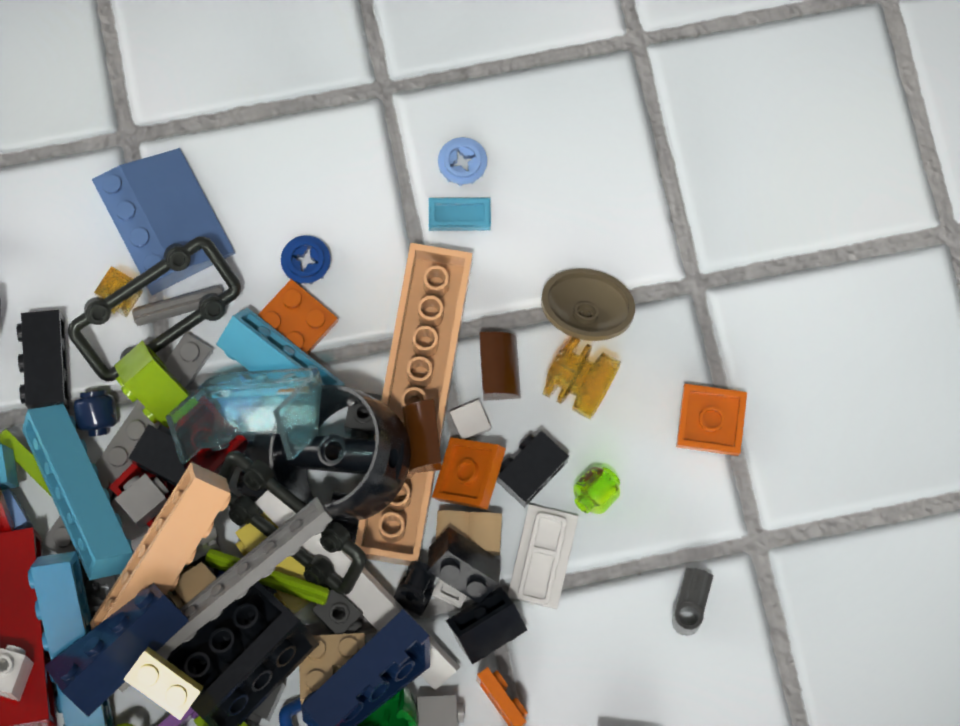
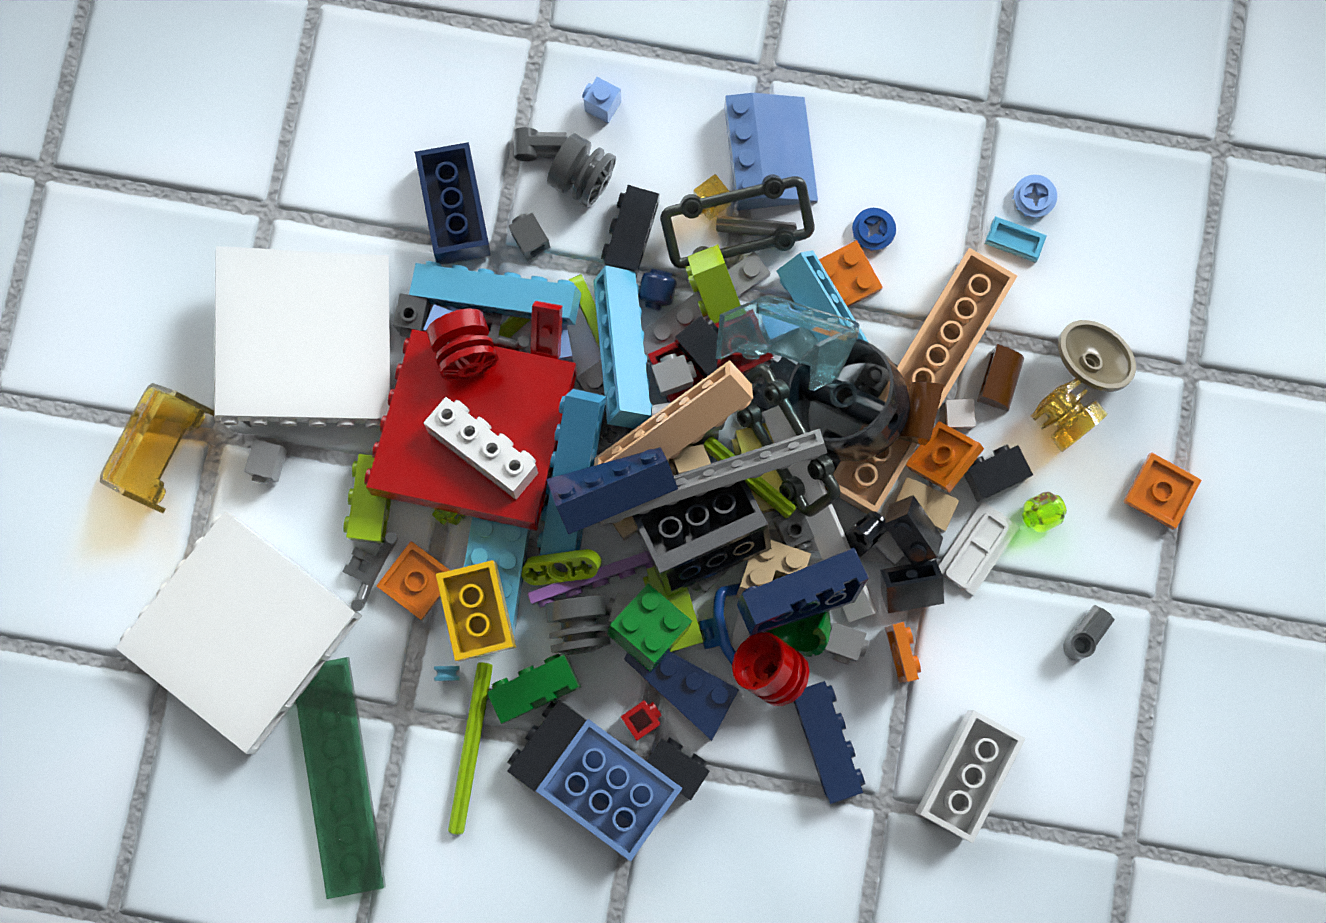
camera: 25 degrees right, 5 degrees up
brick [124,647,203,720] -> none

